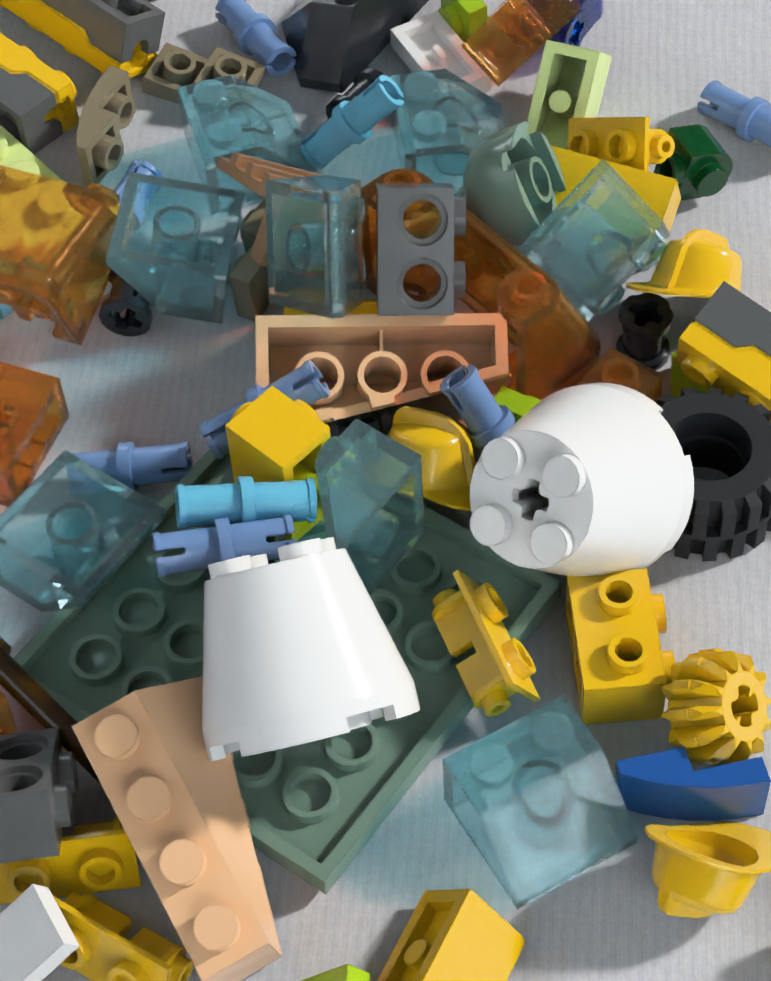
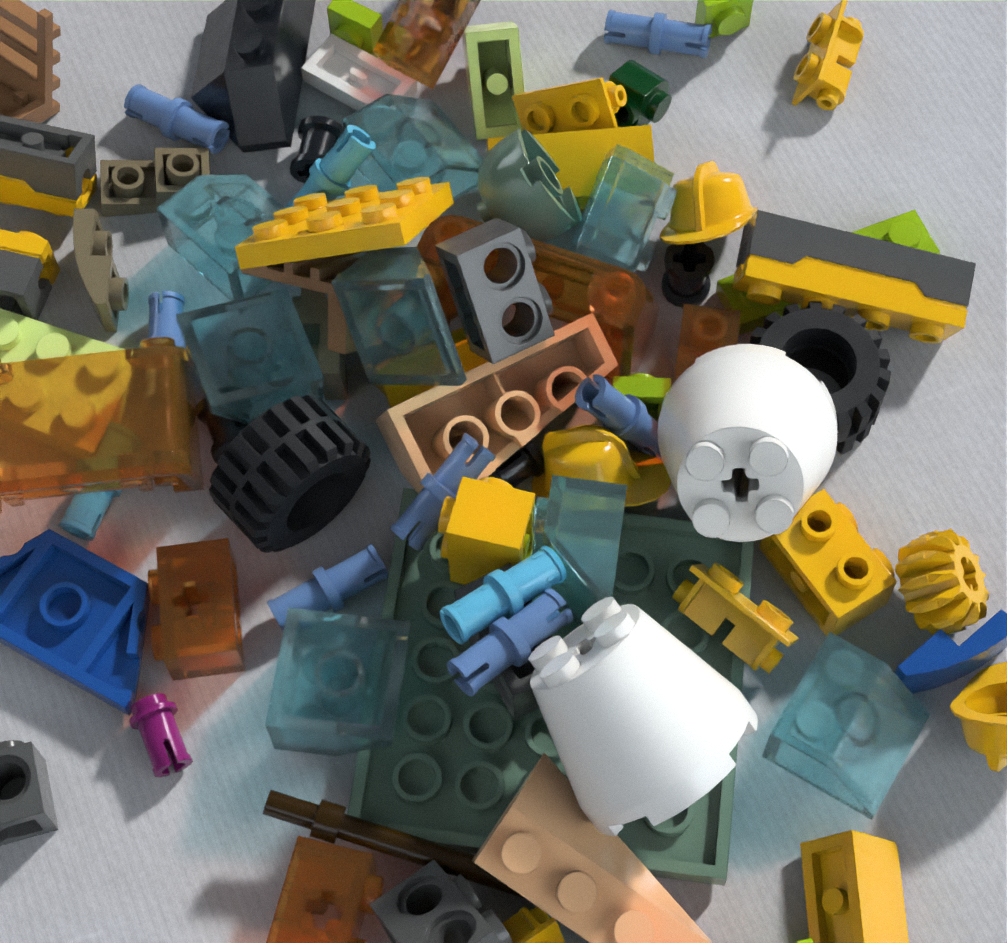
camera: 30 degrees left, 10 degrees up
none -> black tyre [209,394,371,553]
none -> yellow plate [235,177,454,269]

